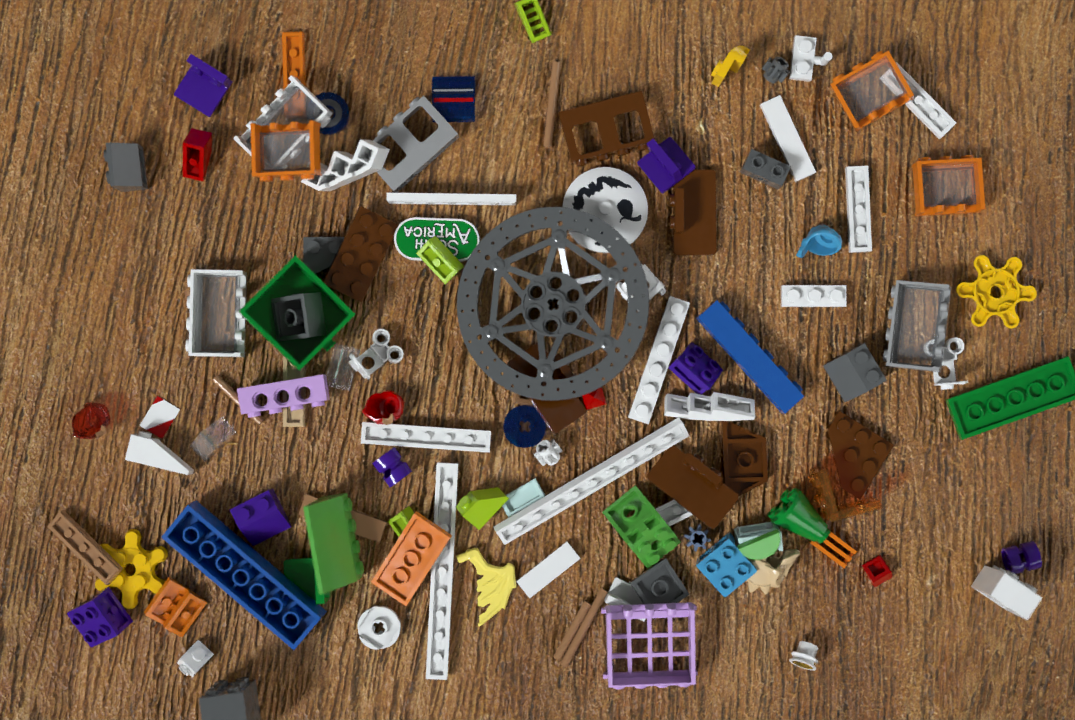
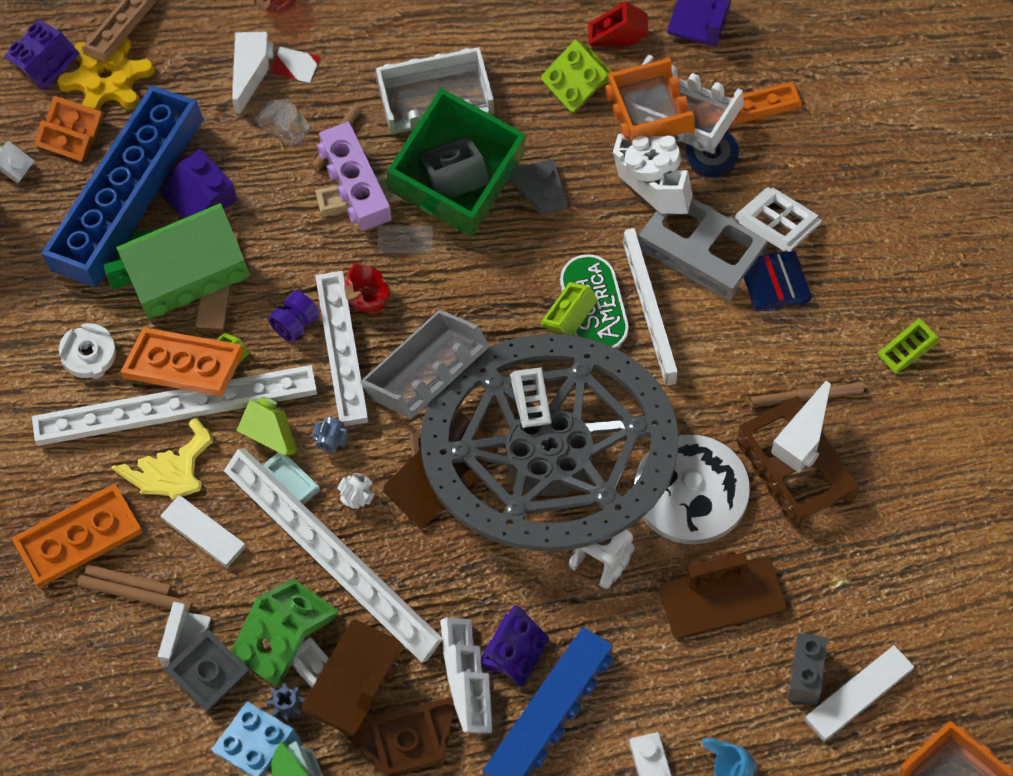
camera: 80 degrees right, 25 degrees down
reddish brown plate [323,206,399,302] -> none
white piece [349,329,404,380] -> none
clear blue plate [503,405,546,448] -> none
red slope [582,387,607,410] -> none
lavender window [601,602,698,690] -> none
white plate [628,296,690,425] -> none
dark purple bracket [637,137,696,194] -> none
yellow slope [711,46,750,87] -> none
dark grey gear [762,56,790,84] -> none
white plate [789,35,832,82] -> none
none -> orange plate [11,483,143,588]
none -> sand blue gear [312,417,348,453]
none -> light grey window [360,309,490,420]
none -> white slope [510,367,551,428]
none -> lime bracket [541,39,613,113]
none -> white plate [625,135,681,181]
none -> white piece [735,187,822,252]
none -> white slope [771,381,830,473]

